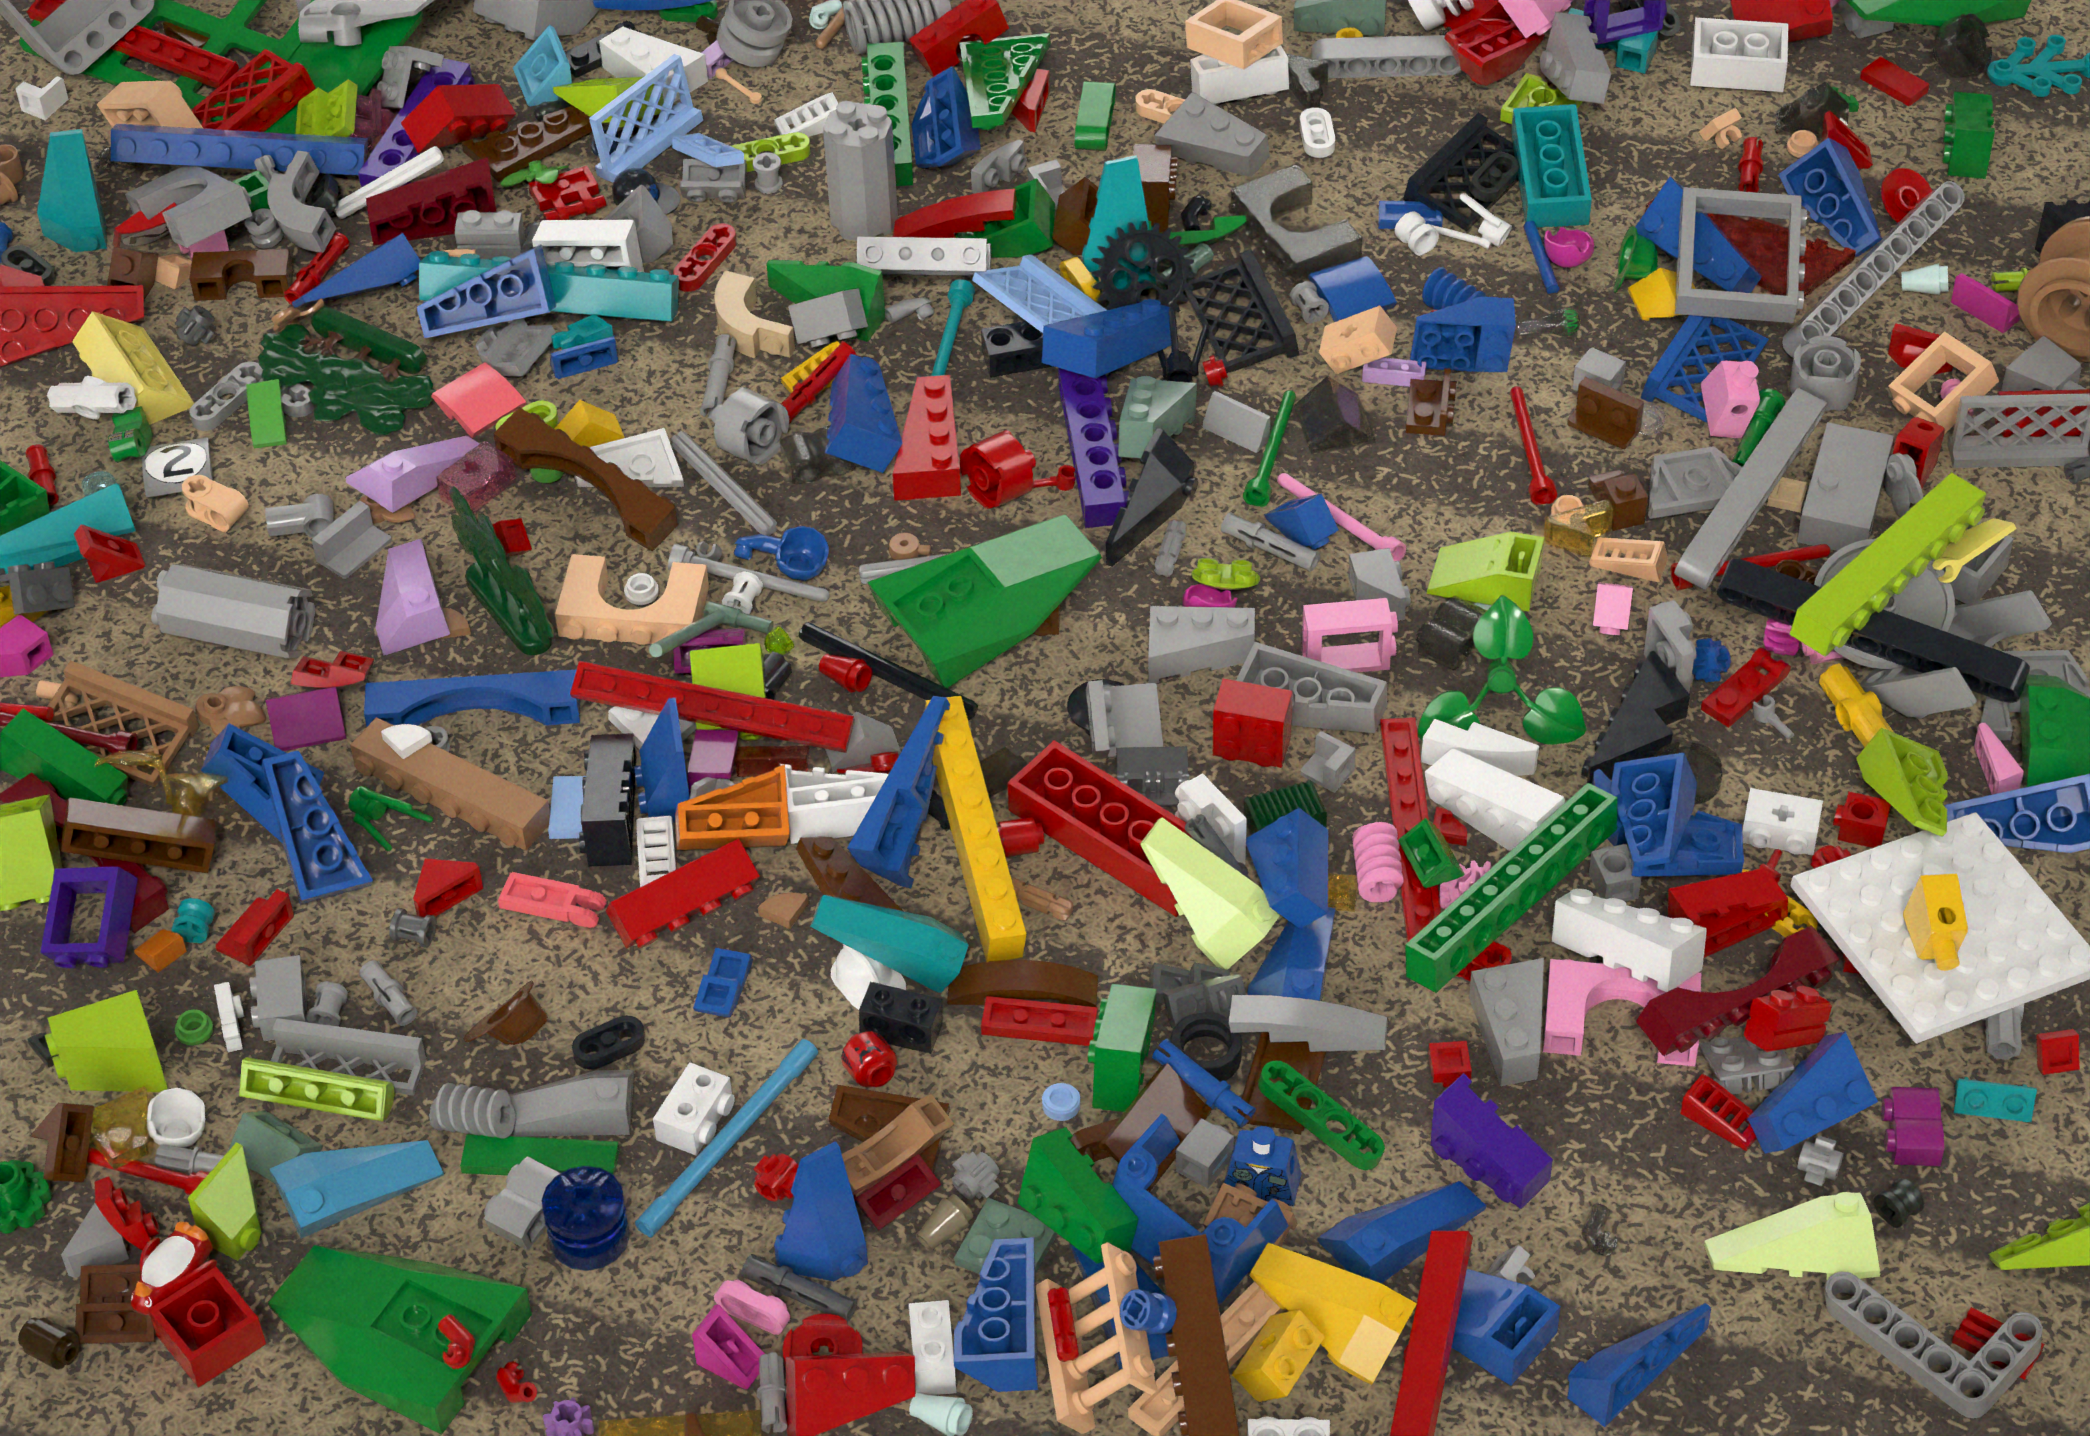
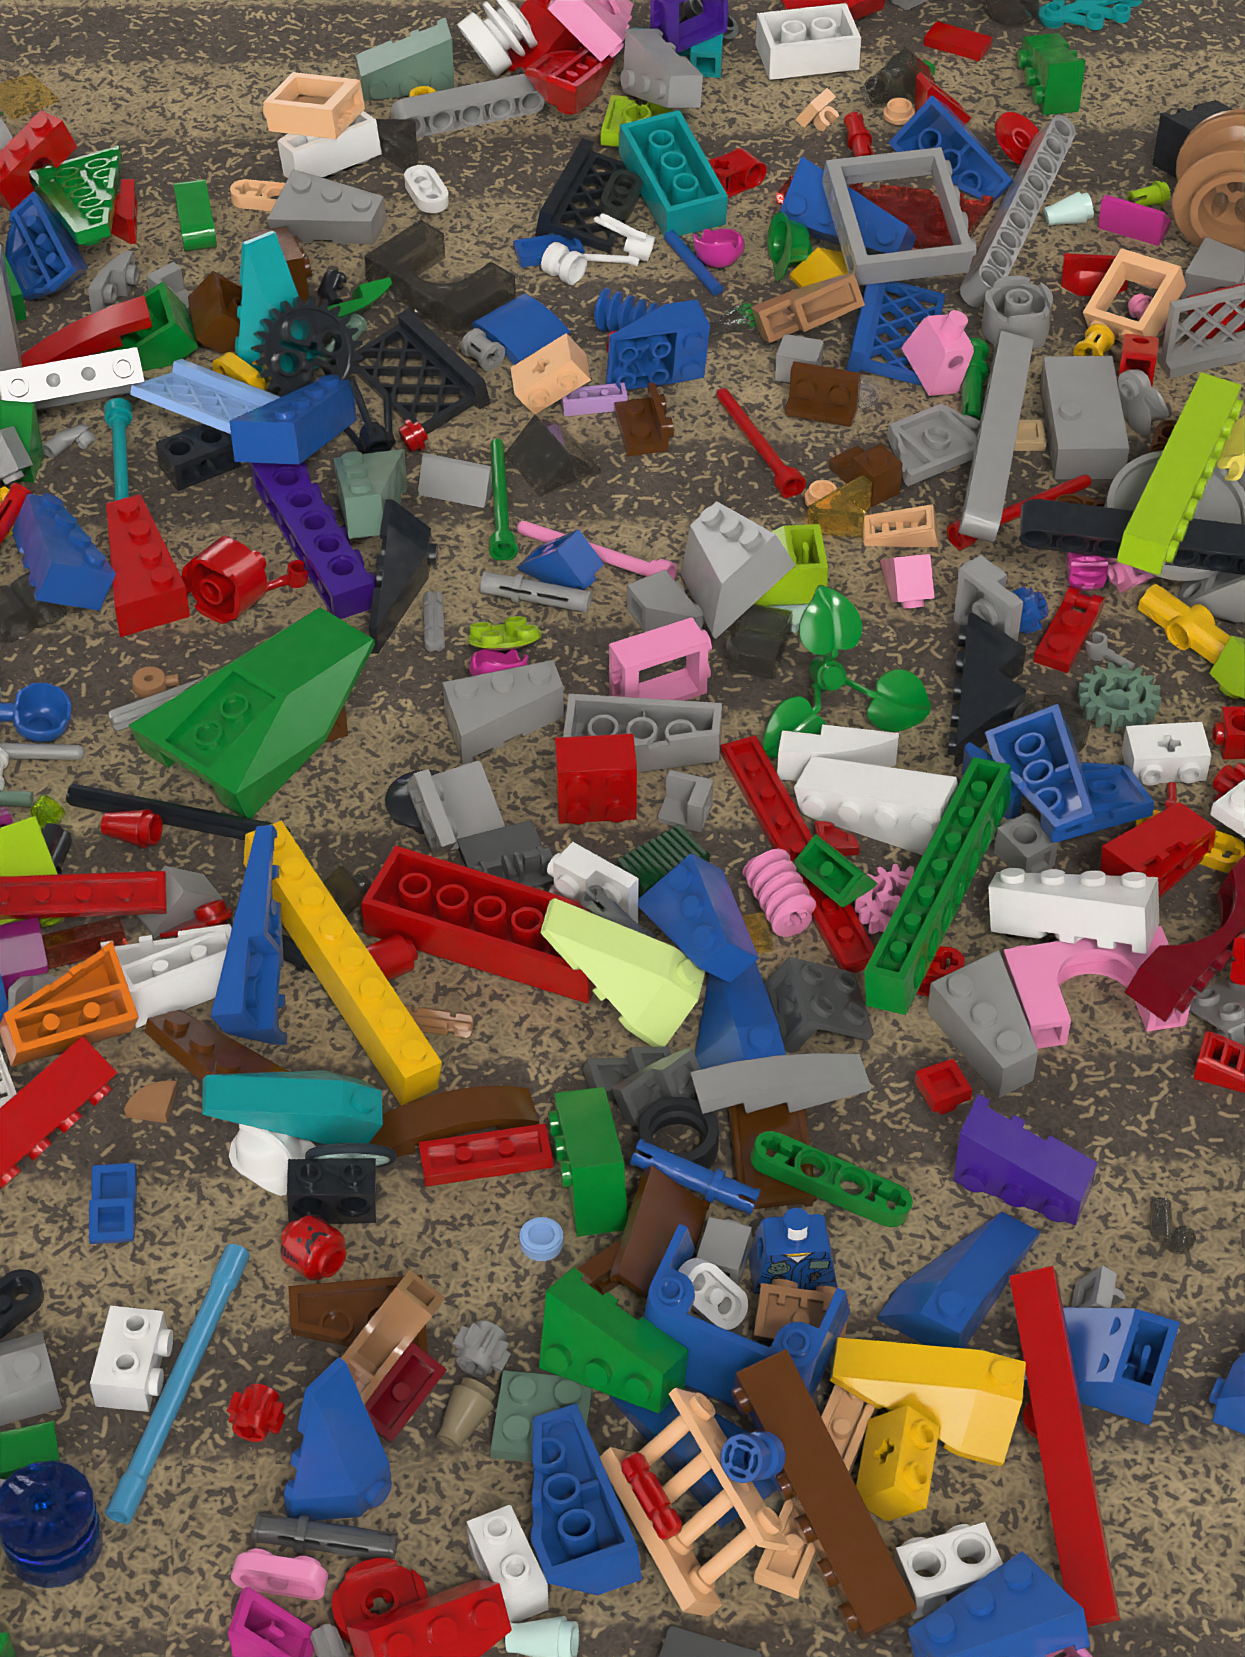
camera: 20 degrees left, 0 degrees up
none -> black wheel [305,1143,397,1168]
none -> white plate [678,1258,748,1330]
none -> light grey wedge [681,501,795,639]
none -> red piece [708,148,767,199]
none -> medium nougat slope [751,273,865,343]
none -> dark grey bracket [764,956,874,1053]
none -> yellow bush [1073,324,1115,356]
none -> sand green gear [1077,662,1161,733]

